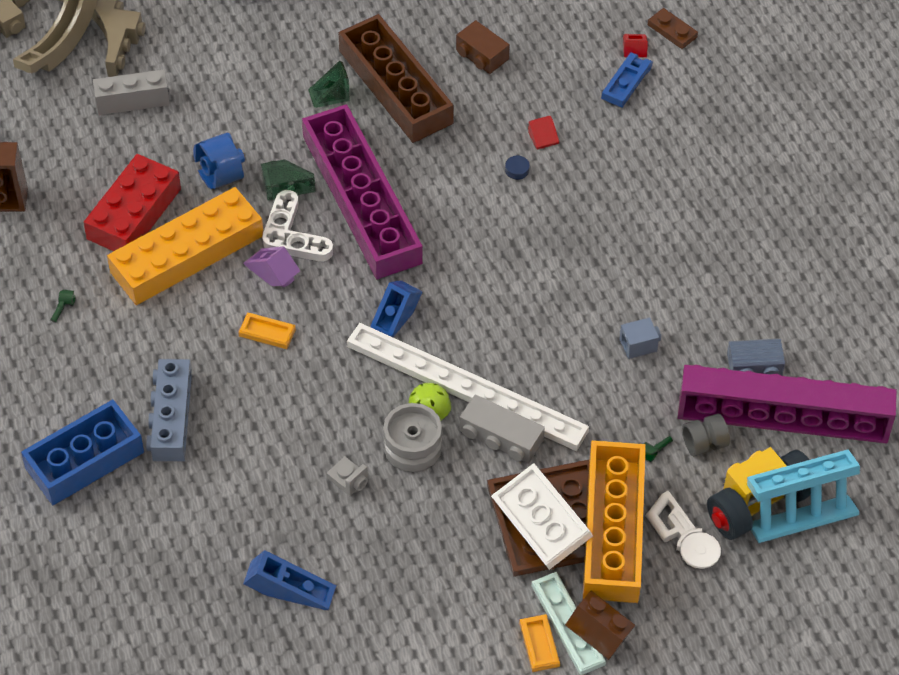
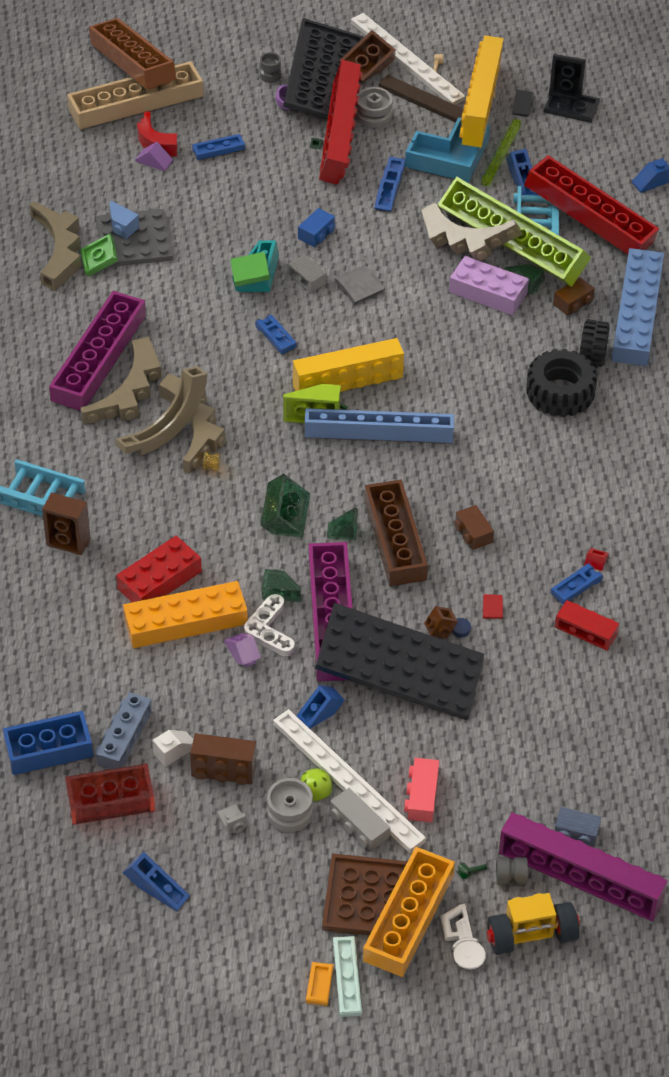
camera: 20 degrees right, 5 degrees down
dark green hand [50,290,76,323] -> none
light grey brick [93,69,170,115] -> none
blue brick [193,132,245,189] -> none
light orange tile [239,312,296,349] -> none
white tile [491,463,593,570] -> none
reddish brown brick [565,591,635,660] -> none
sand blue brick [619,317,661,359] -> none
reddish brown plate [647,8,698,49] -> none
medium azure fence [747,449,860,543] -> none
none -> clear red brick [65,763,155,825]
none -> white slope [152,730,193,767]
none -> reddish brown brick [190,733,257,785]
none -> clear yellow wheel [203,451,221,471]
none -> clear green slope [260,473,310,537]
none -> black plate [314,603,484,720]
none -> coral brick [404,758,439,822]
none -> reddish brown brick [424,606,458,639]
none -> red brick [555,600,620,651]

